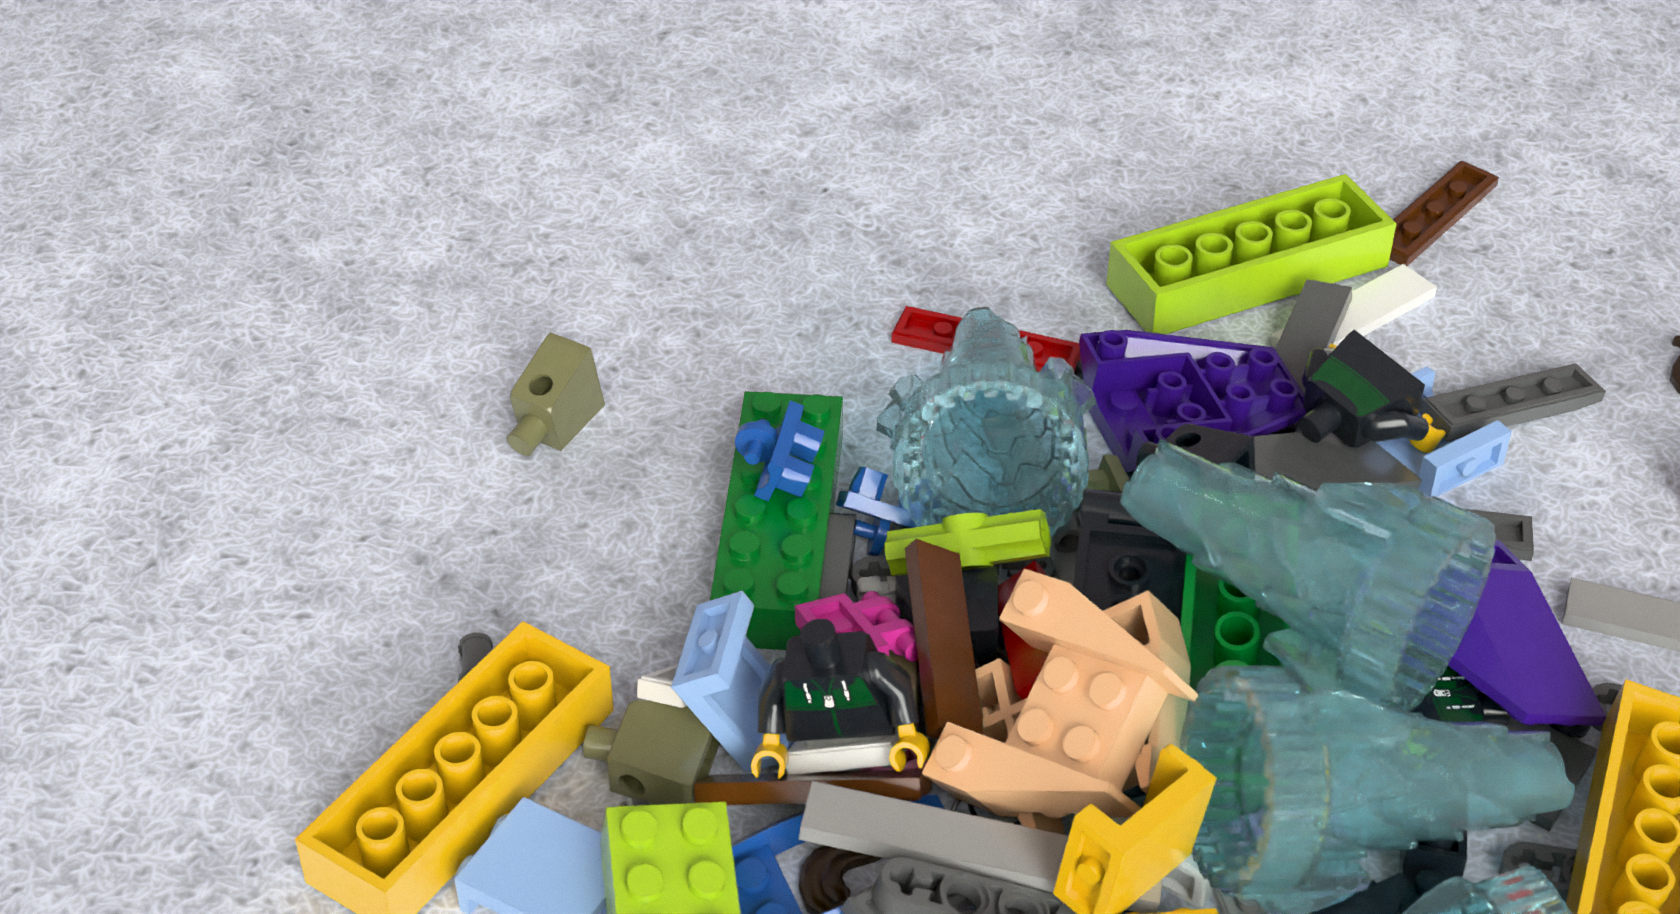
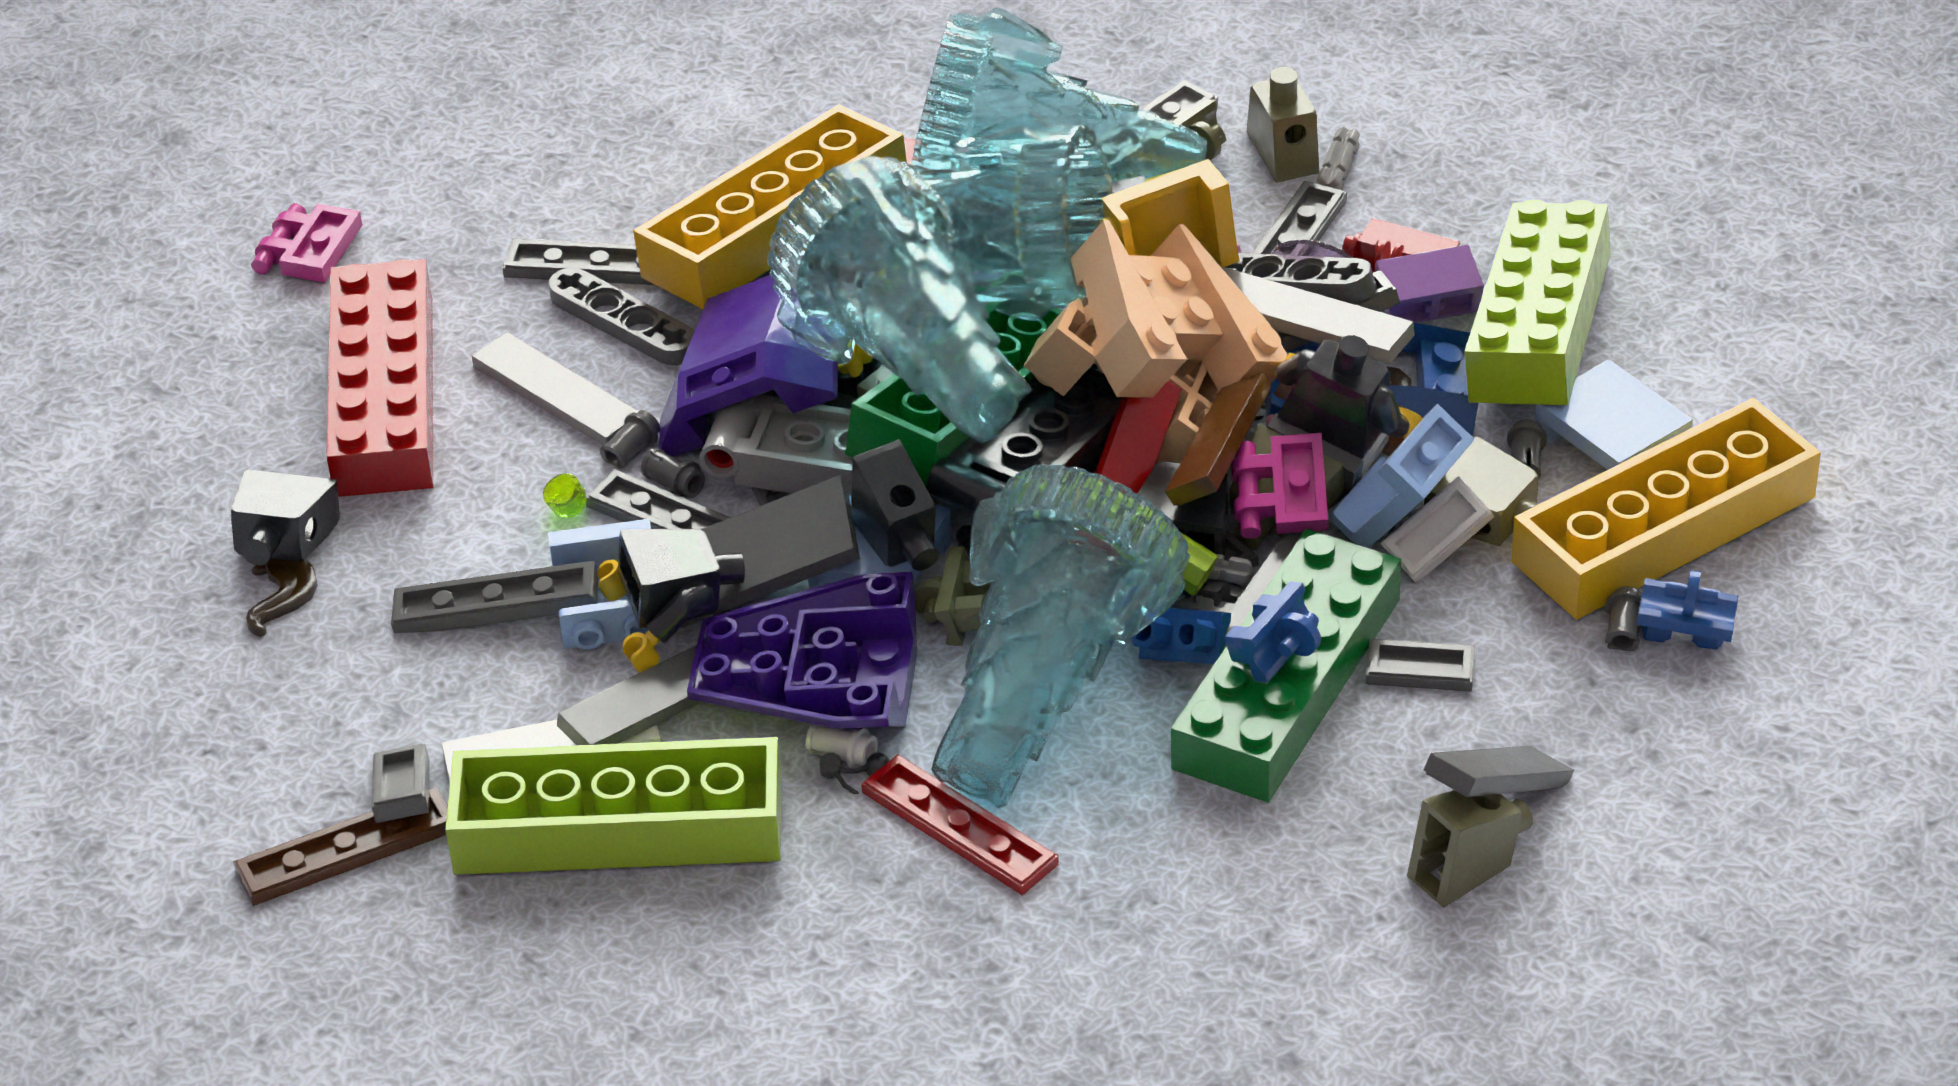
camera: 155 degrees left, 0 degrees up
none -> tile [372,743,430,823]
none -> clear neon green hinge [543,473,587,518]
none -> dark grey pin [600,410,661,469]
none -> dark grey tile [1366,638,1475,692]
none -> dark grey tile [1423,746,1574,797]
none -> blue hips [1636,569,1739,650]

